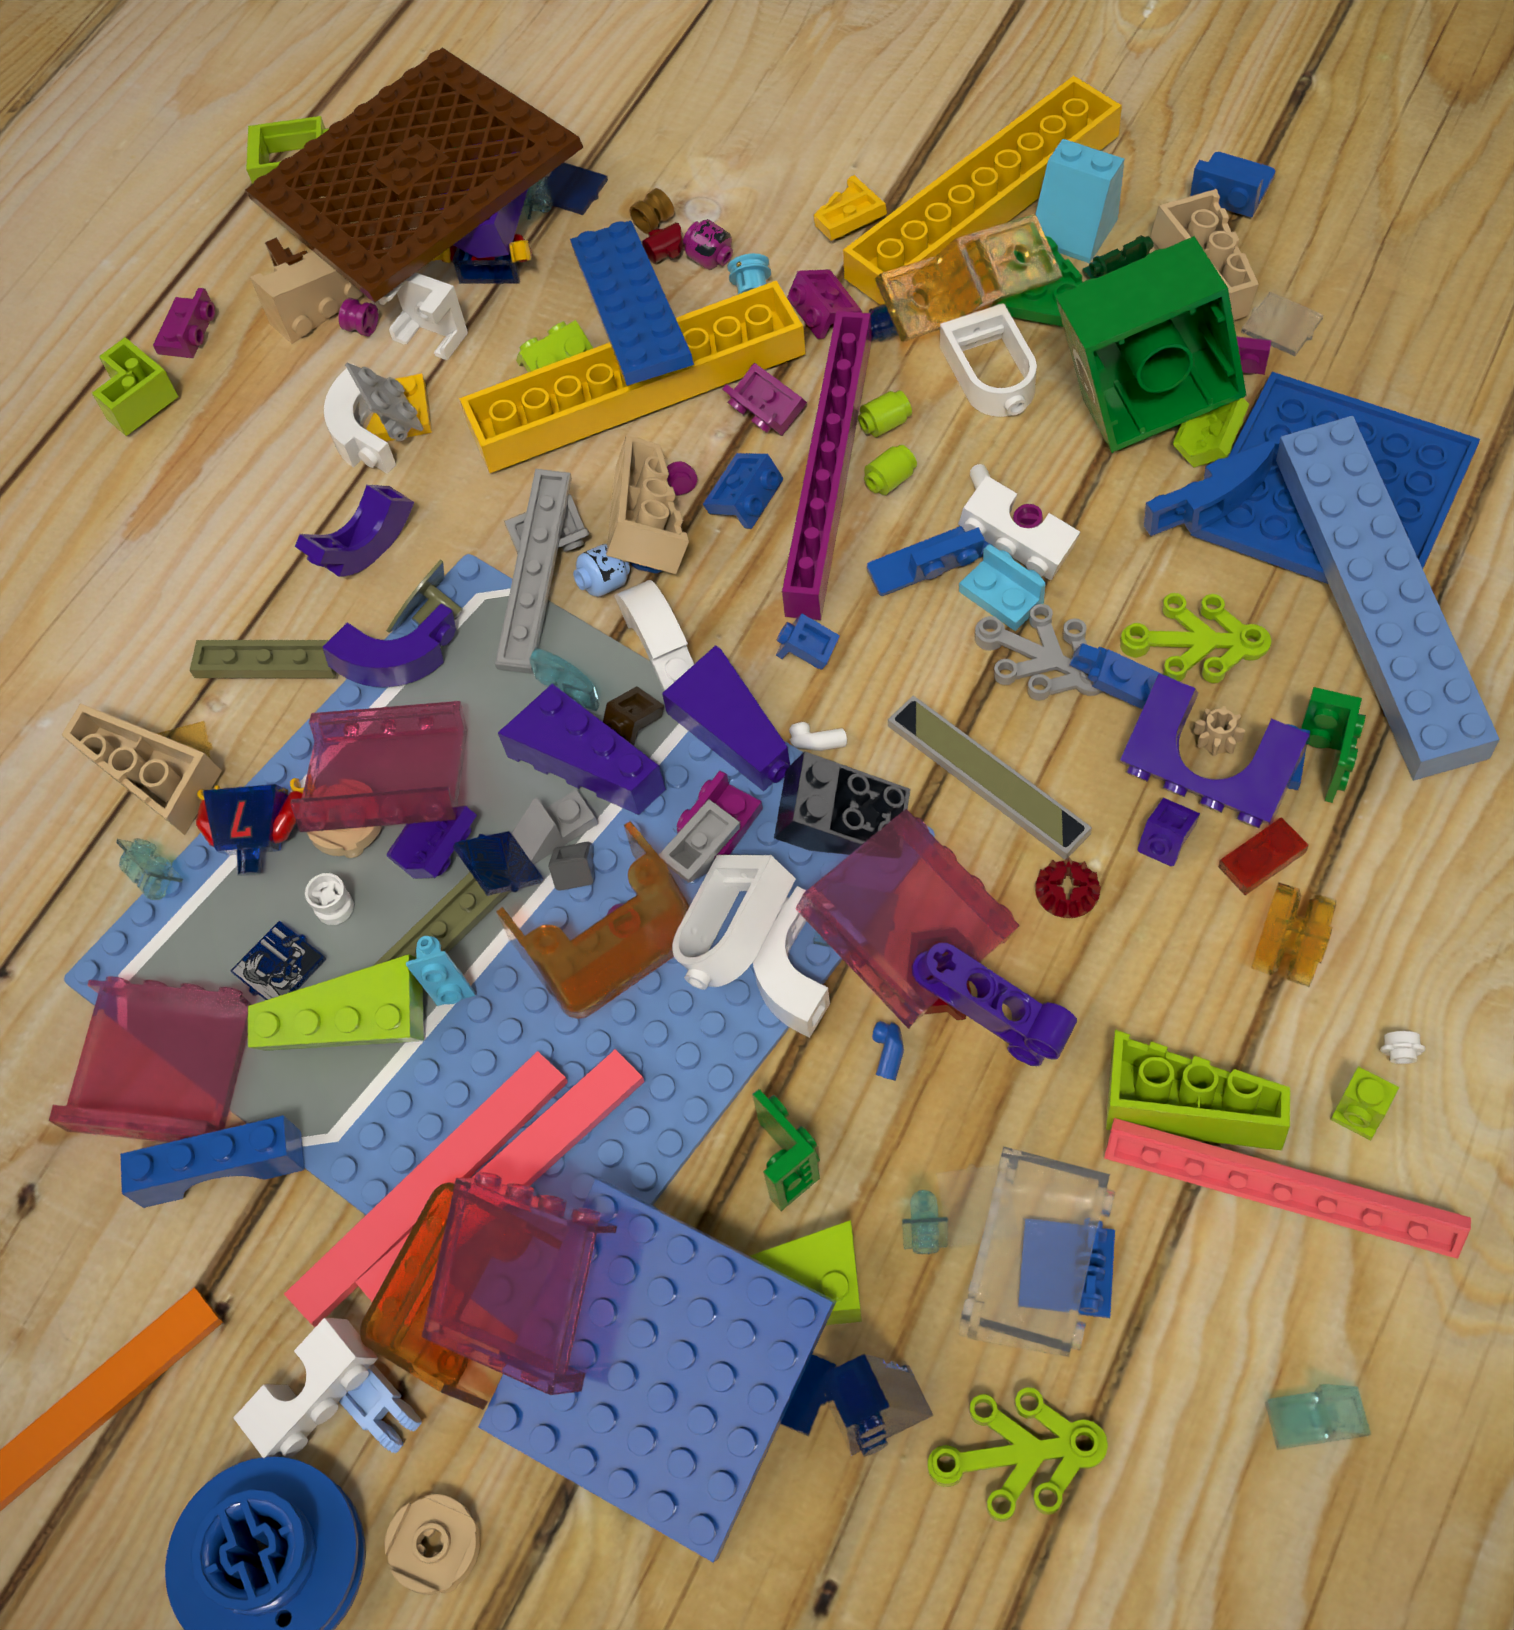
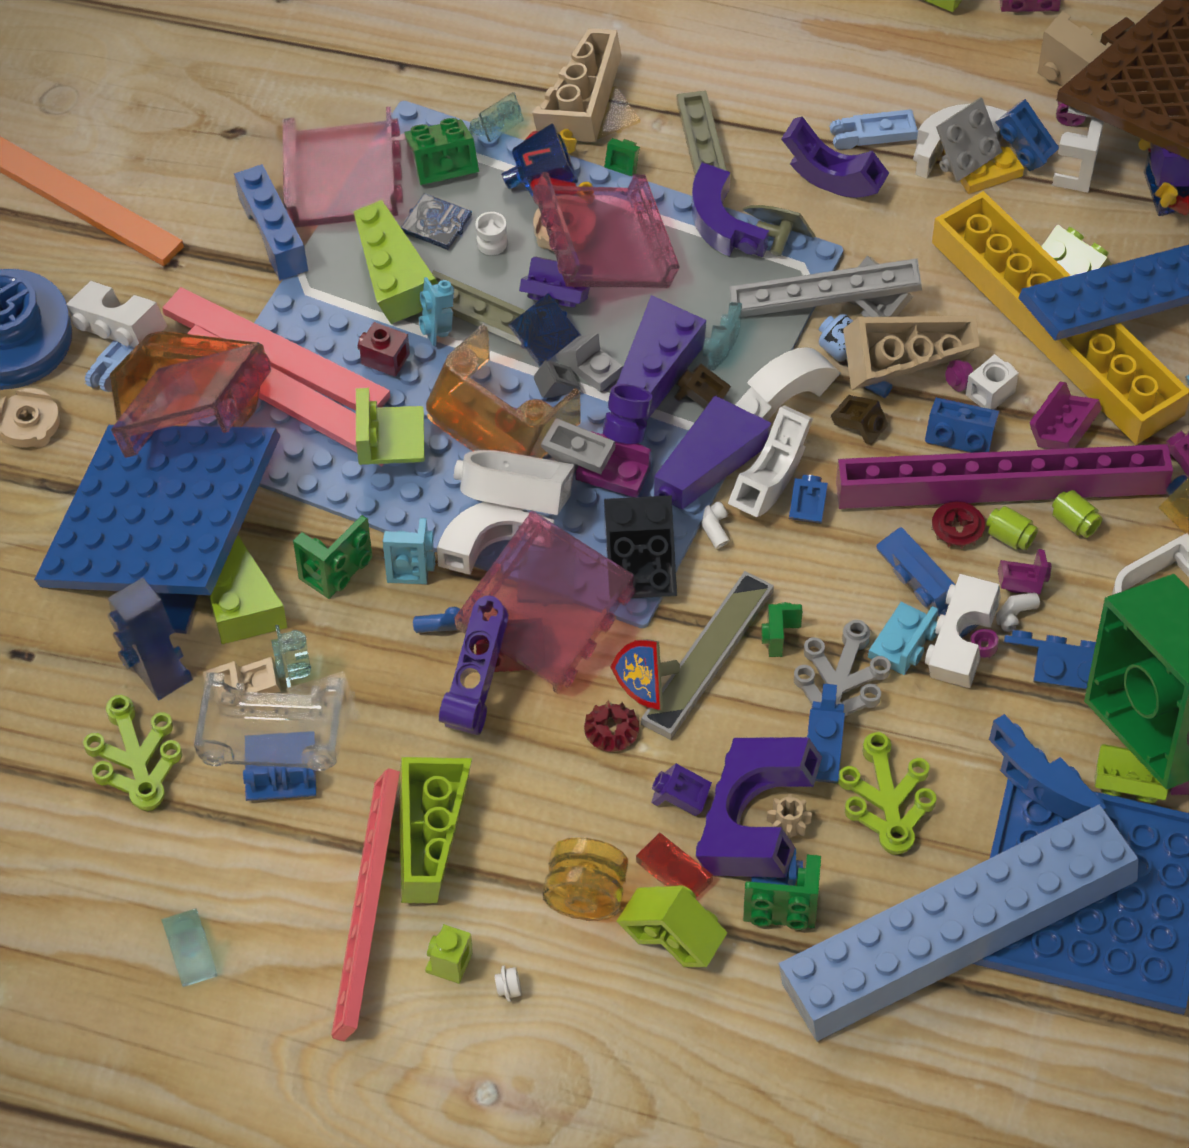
camera: 70 degrees right, 5 degrees down
none -> tan slope [203,657,281,704]
none -> lime bracket [356,388,425,465]
none -> dark red brick [357,322,410,377]
none -> medium azure bracket [383,518,435,584]
none -> green bracket [404,118,479,185]
none -> dark purple wheel [603,384,652,444]
none -> green tile [604,138,640,177]
none -> shield [610,639,680,710]
none -> lime brick [616,885,728,967]
none -> white arch [728,405,813,517]
none -> green bracket [761,602,803,657]
none -> light blue hinge [829,109,918,150]
none -> dark brown bracket [831,395,888,445]
none -> dark red gear [931,501,985,549]
none -> white brick [966,354,1019,410]
none -> blue bracket [995,99,1059,171]
none -> magenta bracket [998,549,1052,594]
none -> blue bracket [1003,630,1096,689]

